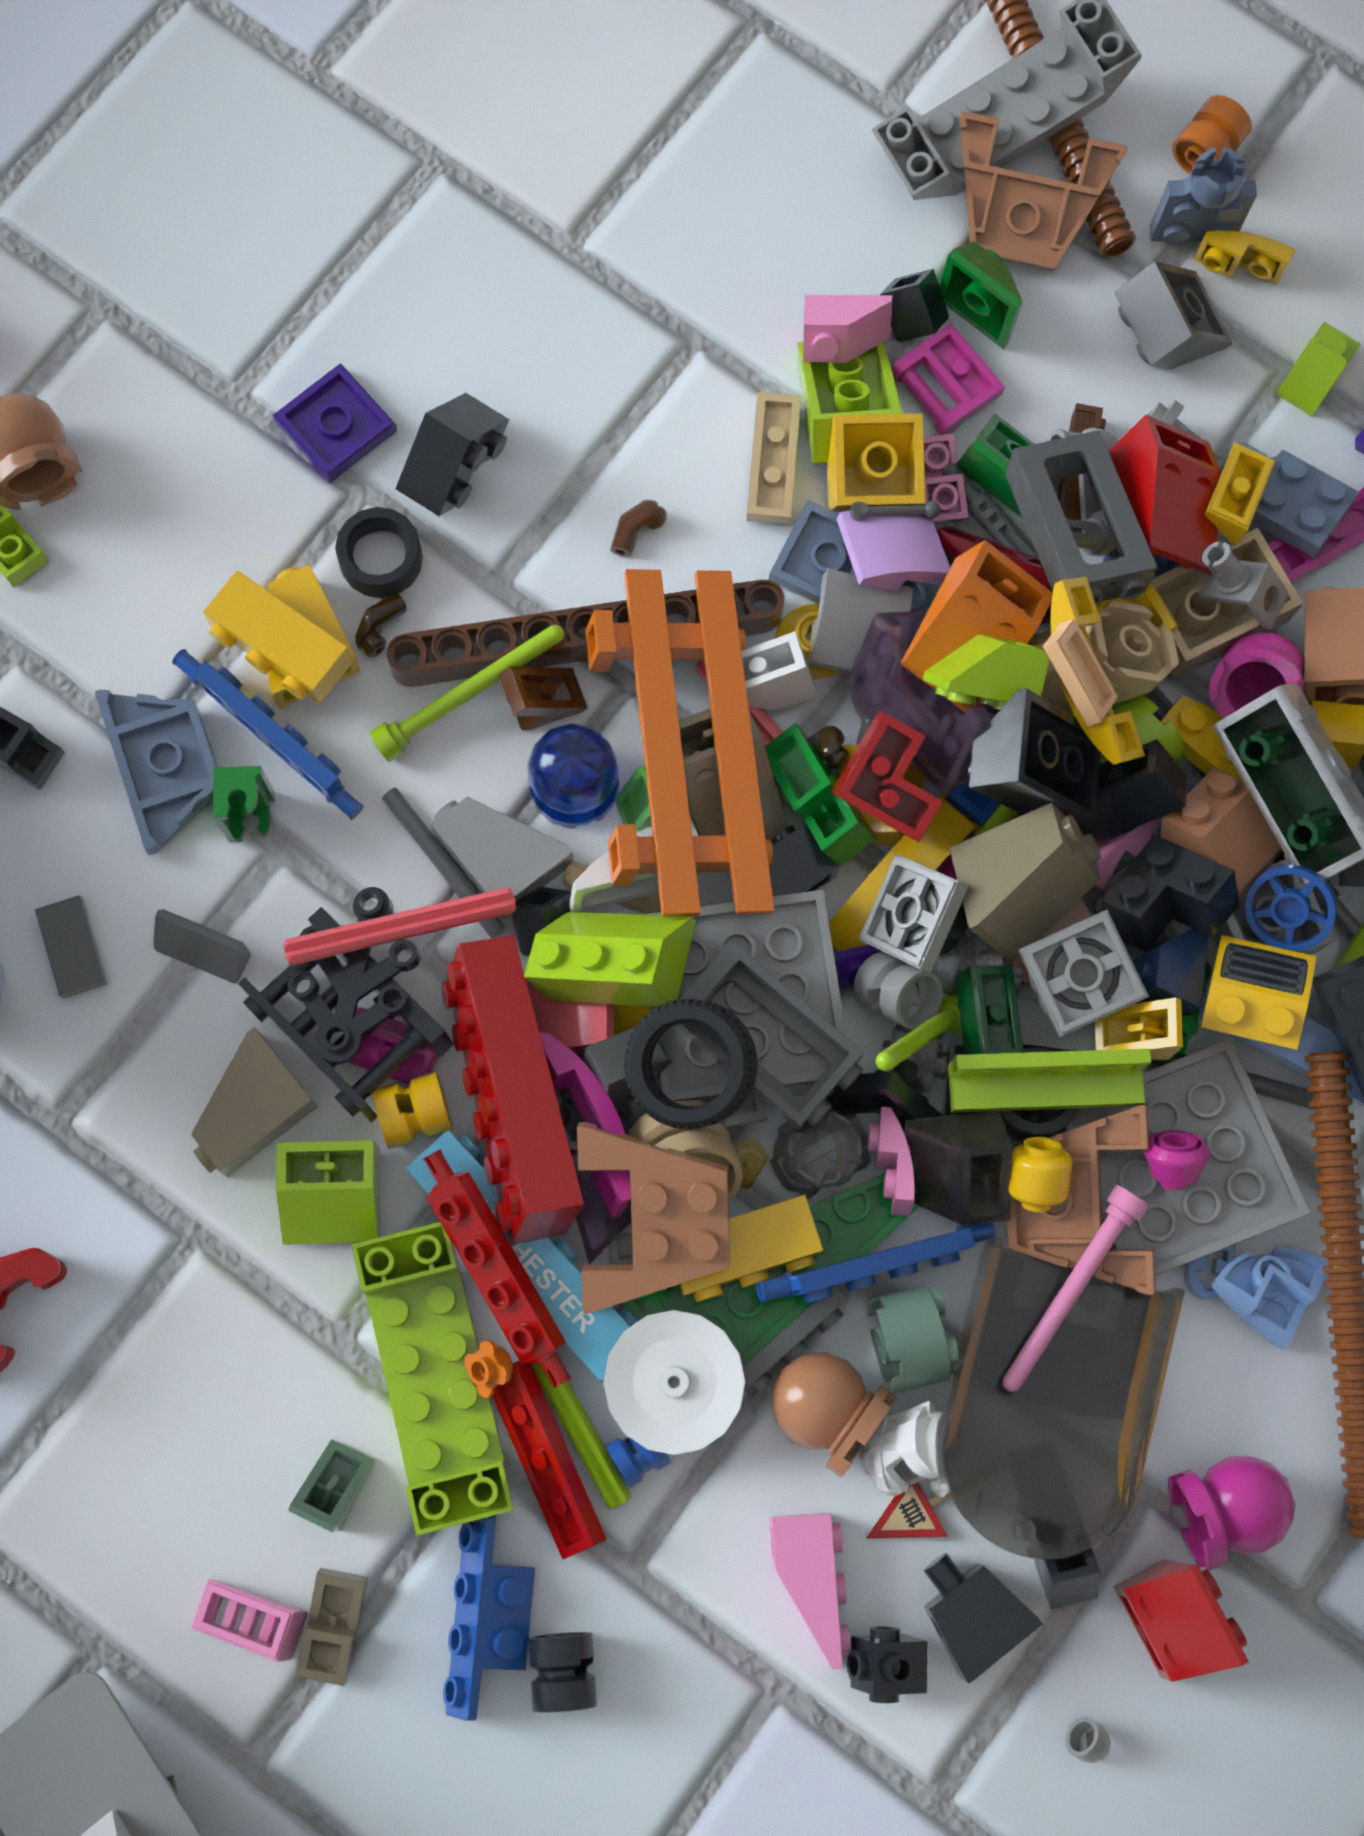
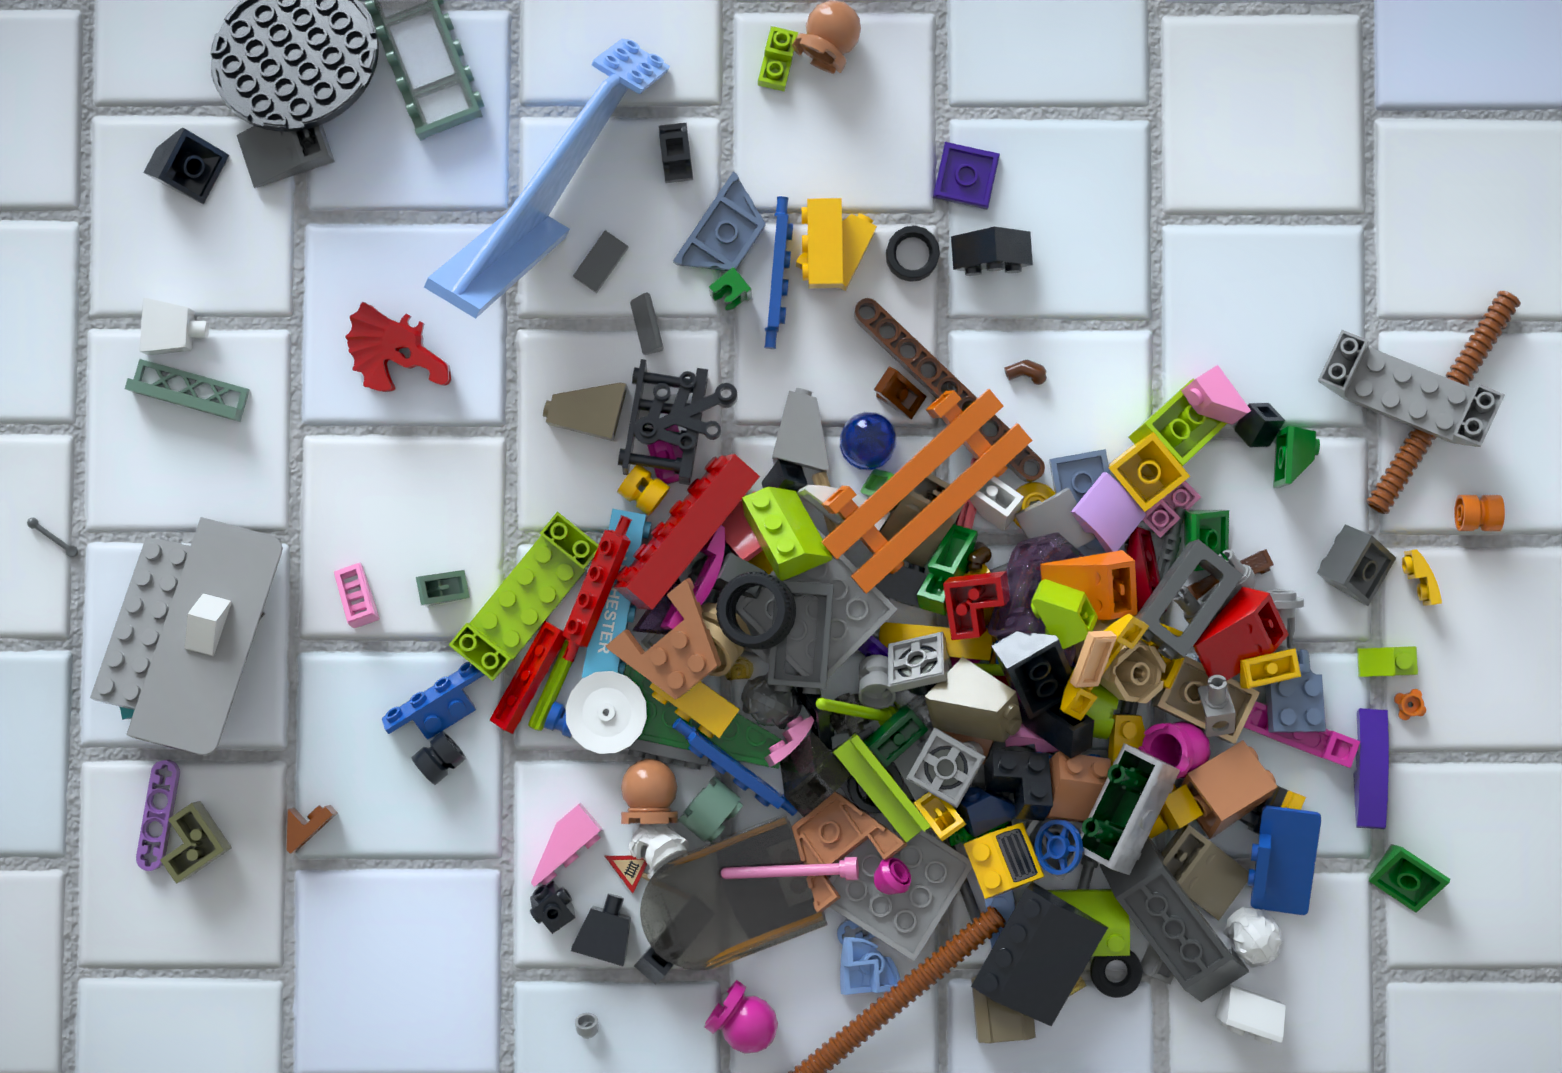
camera: 55 degrees right, 10 degrees up
lime slope [276,1140,380,1245] -> none
coral axle [283,888,516,965] -> none
dark tan slope [295,1568,368,1686] -> none
dark brown arm [355,593,407,657] -> none
lime piece [370,625,564,762] -> none
dark grey bar [382,788,506,939] -> none
orange plate [464,1340,513,1398] -> none
tan plate [746,392,801,525] -> none
dark grey hinge [850,501,940,521] -> none
dark pink plate [891,323,1005,435] -> none
nougat wing [960,111,1128,271] -> none
yellow head [1007,1137,1072,1212] -> none
red slope [1113,1559,1249,1682] -> none
sand blue plate [1150,147,1257,245] -> none

